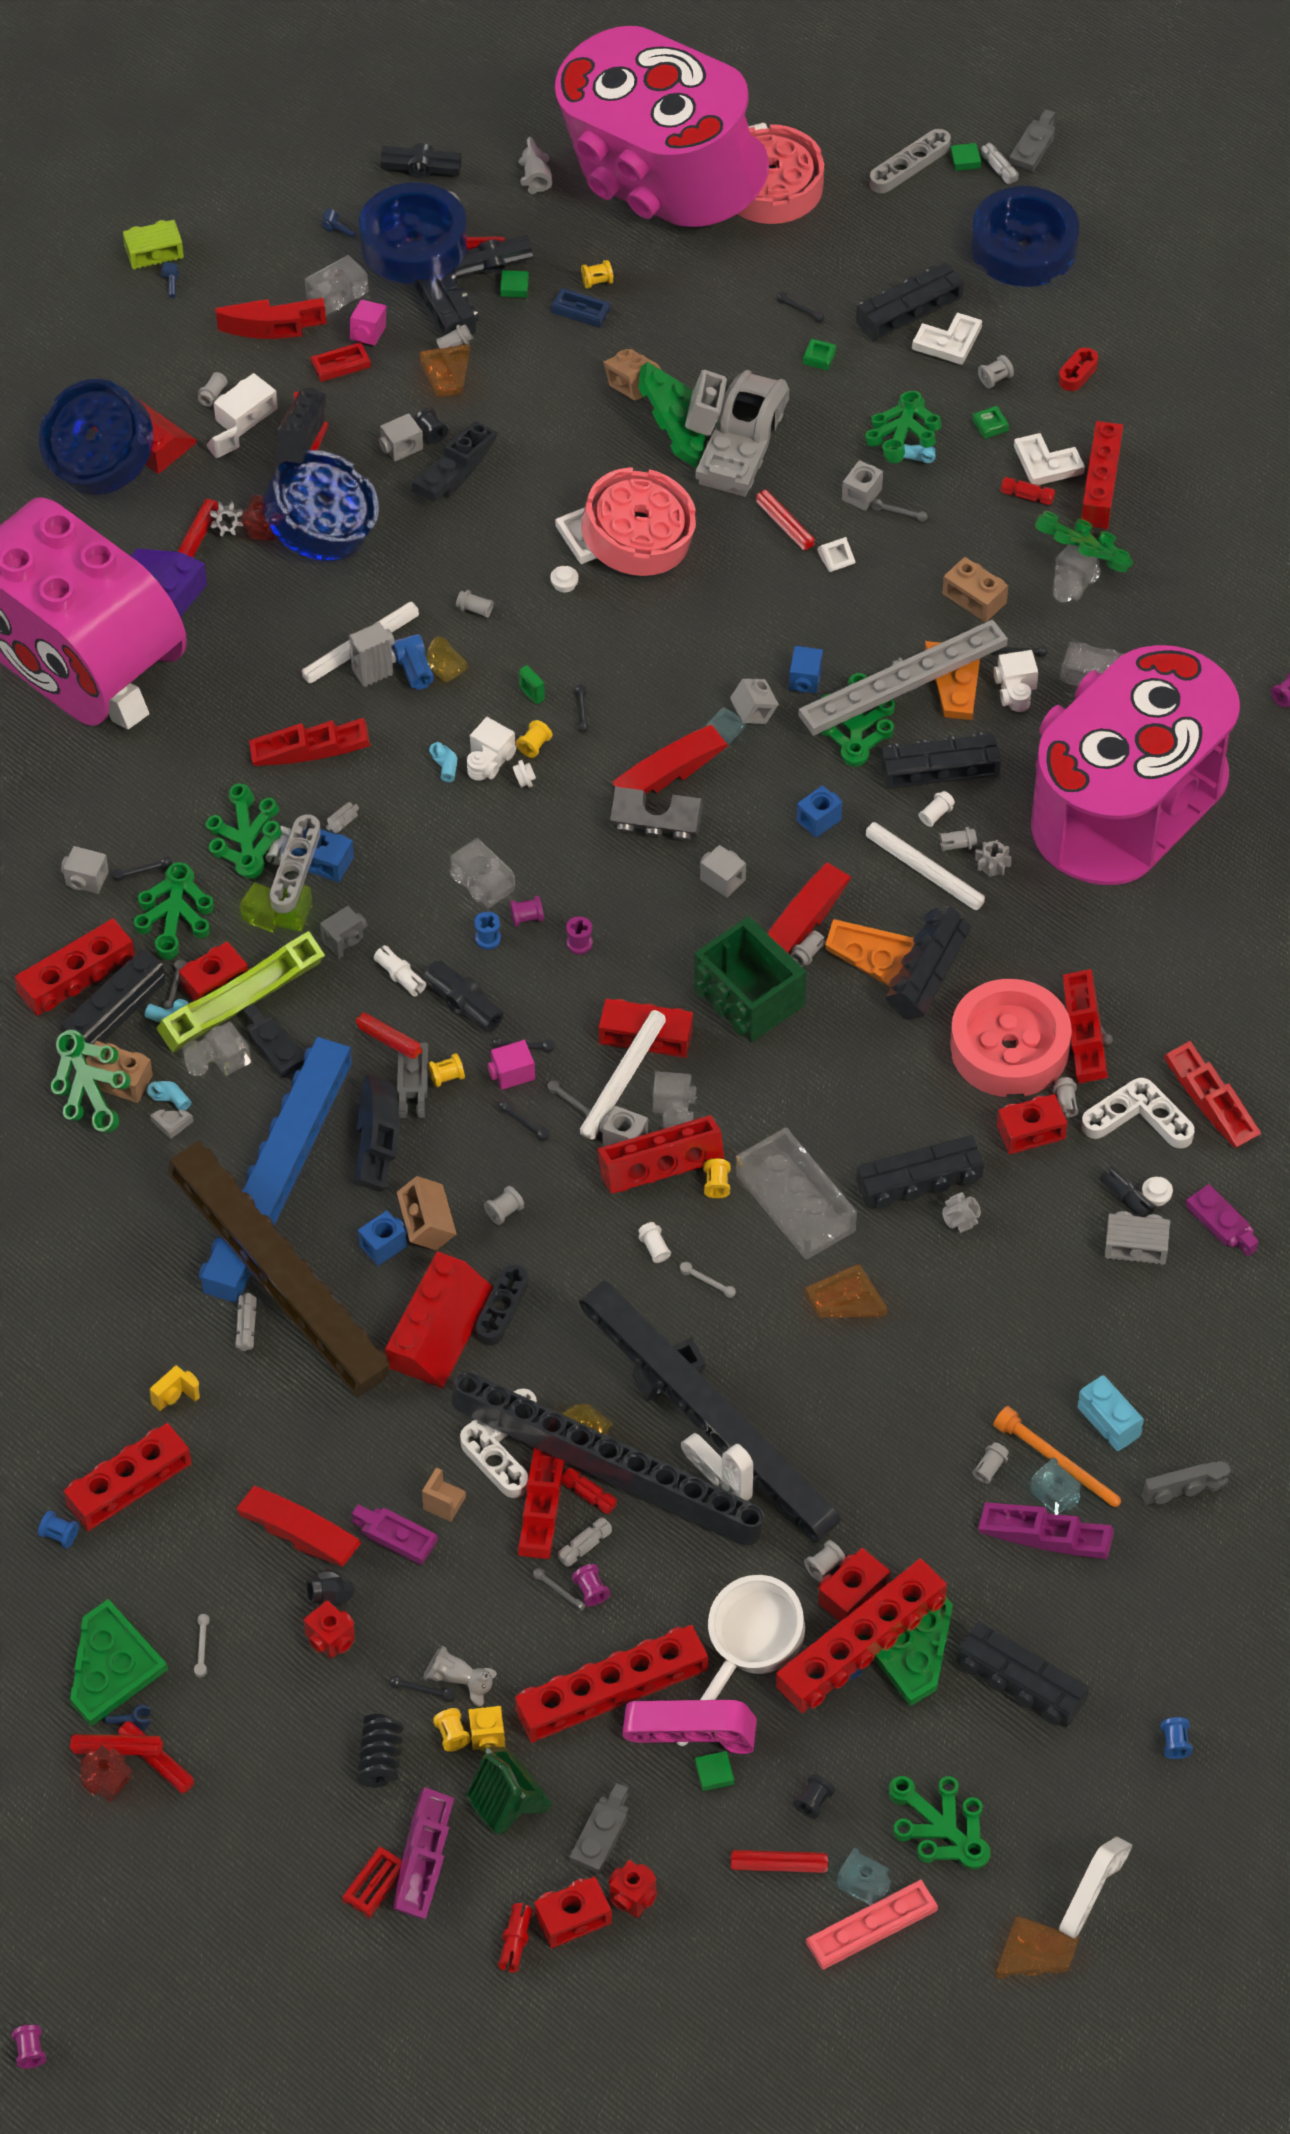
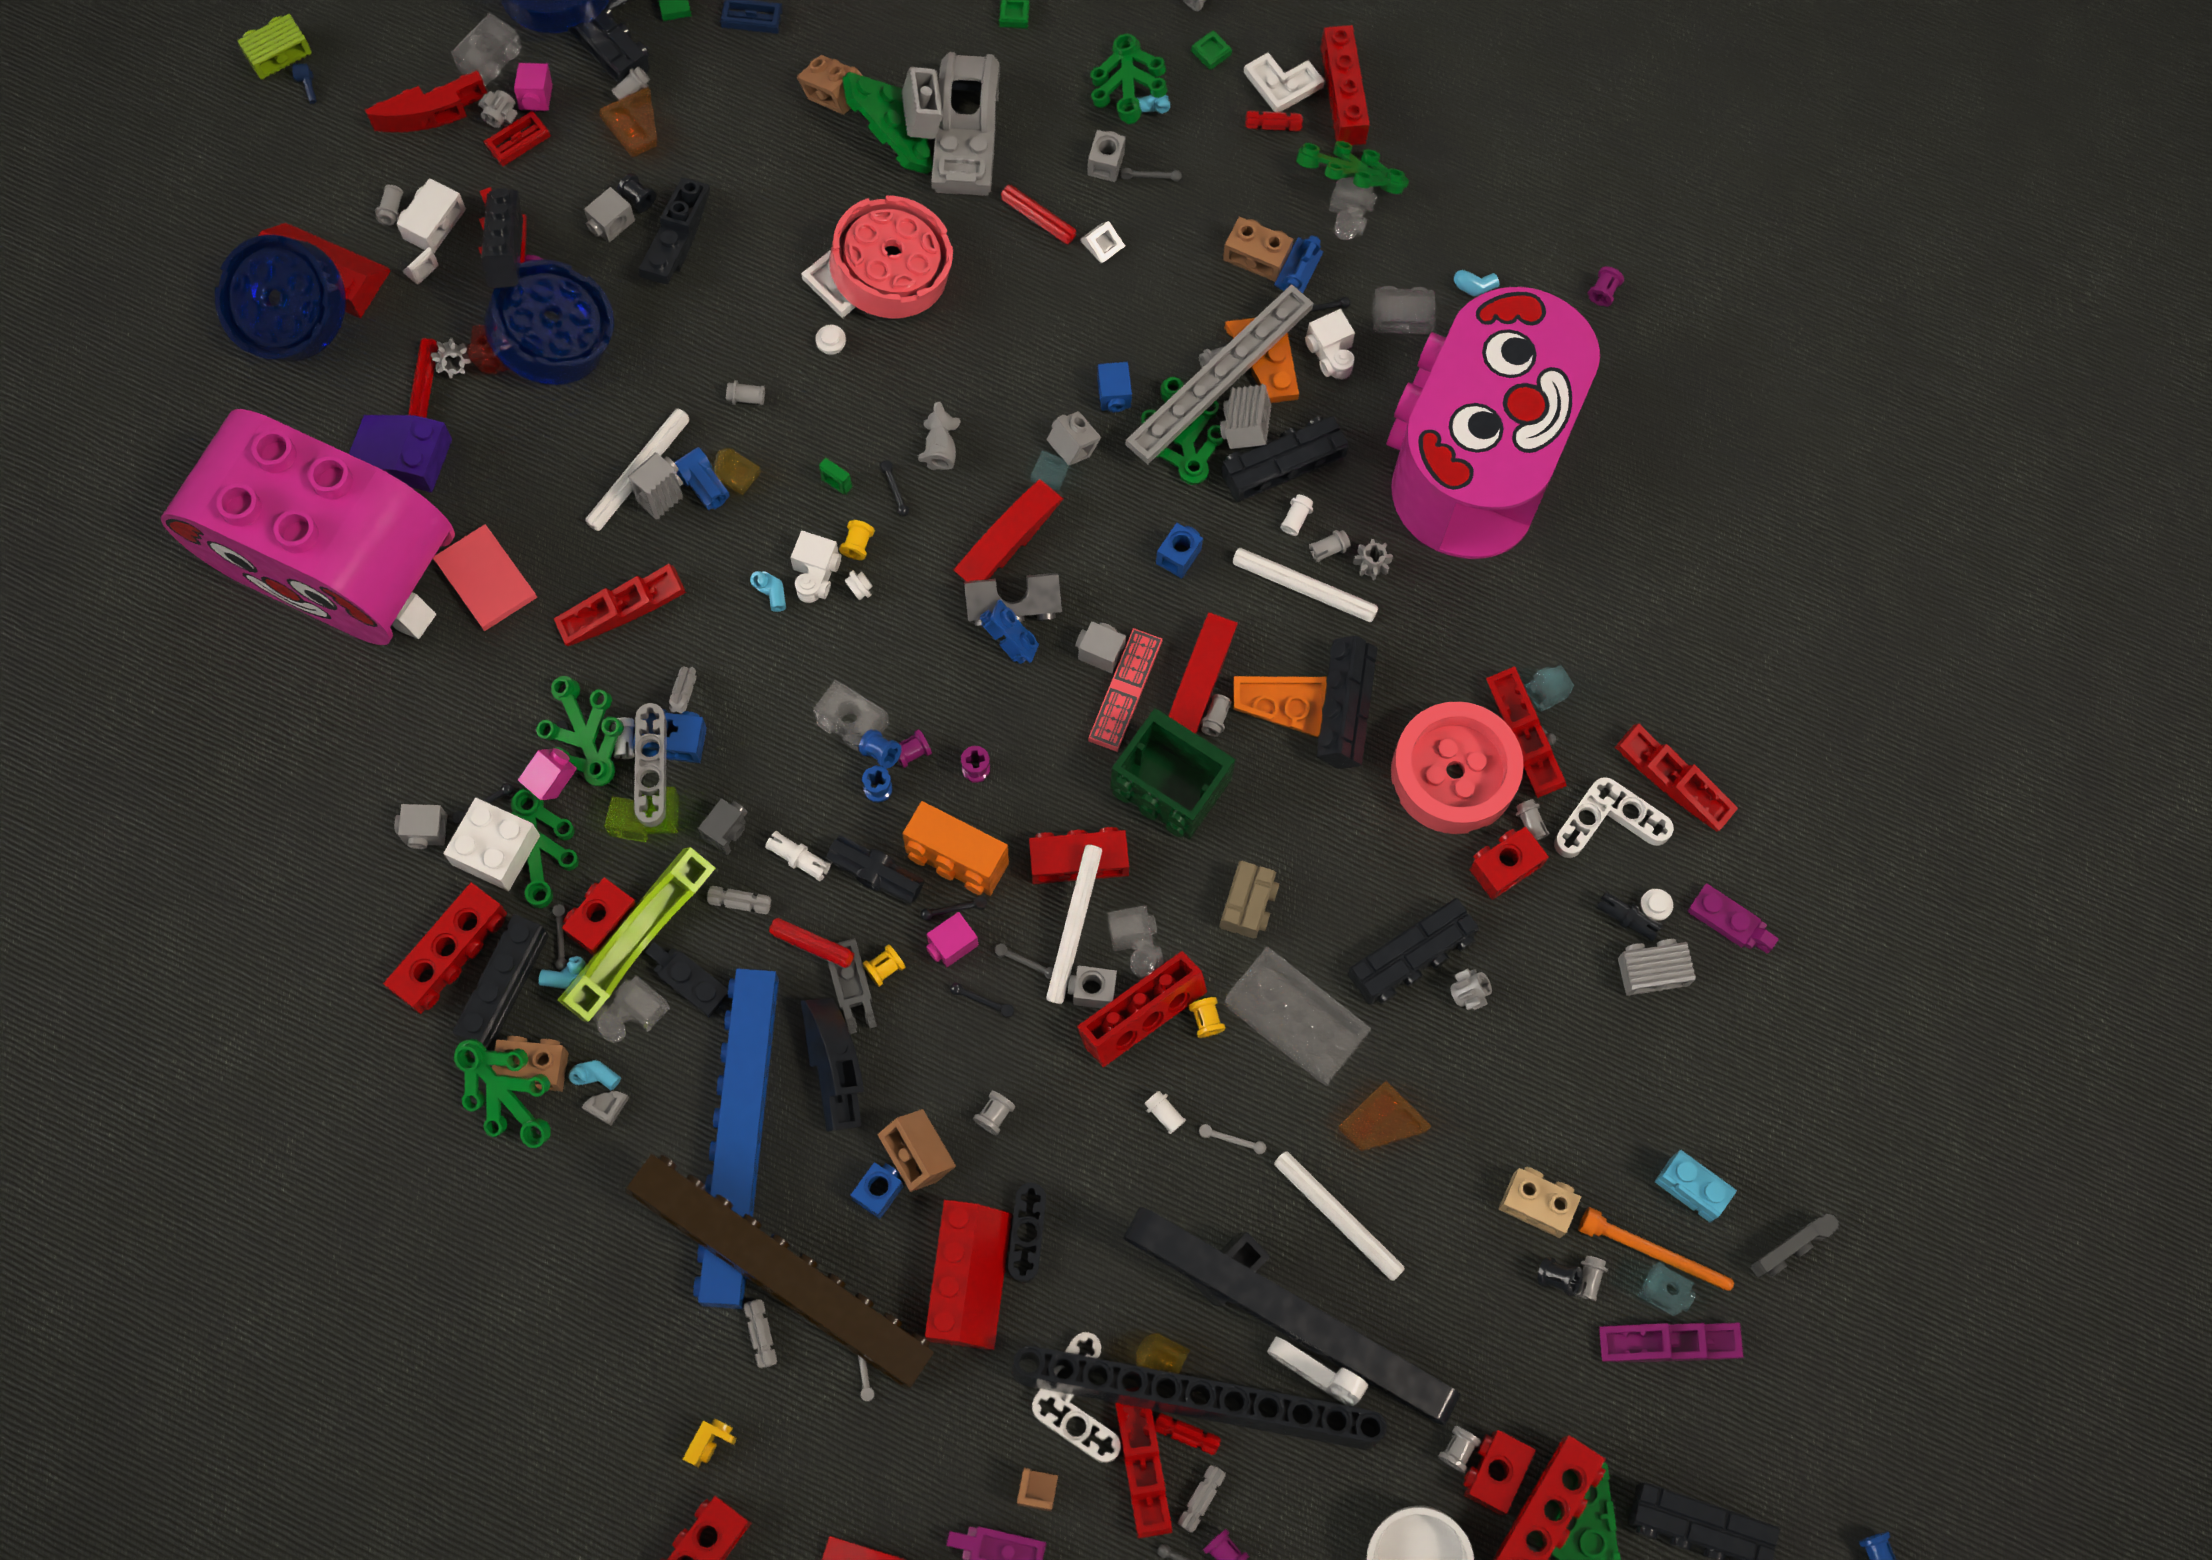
camera: 20 degrees left, 15 degrees up
none -> coral tile [433,524,537,631]
none -> white brick [443,797,540,891]
none -> light grey gear [478,90,518,128]
none -> brick [518,748,577,800]
none -> light grey axle [707,886,771,914]
none -> light grey hinge [858,1356,875,1401]
none -> blue bush [859,729,902,768]
none -> orange brick [903,801,1009,896]
none -> light grey animal [918,402,960,470]
none -> blue hinge [980,599,1039,664]
none -> tile [1088,628,1162,752]
none -> dark tan brick [1219,861,1280,939]
none -> light grey brick [1220,384,1271,449]
none -> blue hinge [1274,236,1324,293]
none -> white axle [1274,1151,1405,1281]
none -> tan brick [1498,1167,1581,1238]
none -> clear light blue brick [1524,665,1574,712]
none -> black bush [1538,1257,1583,1296]

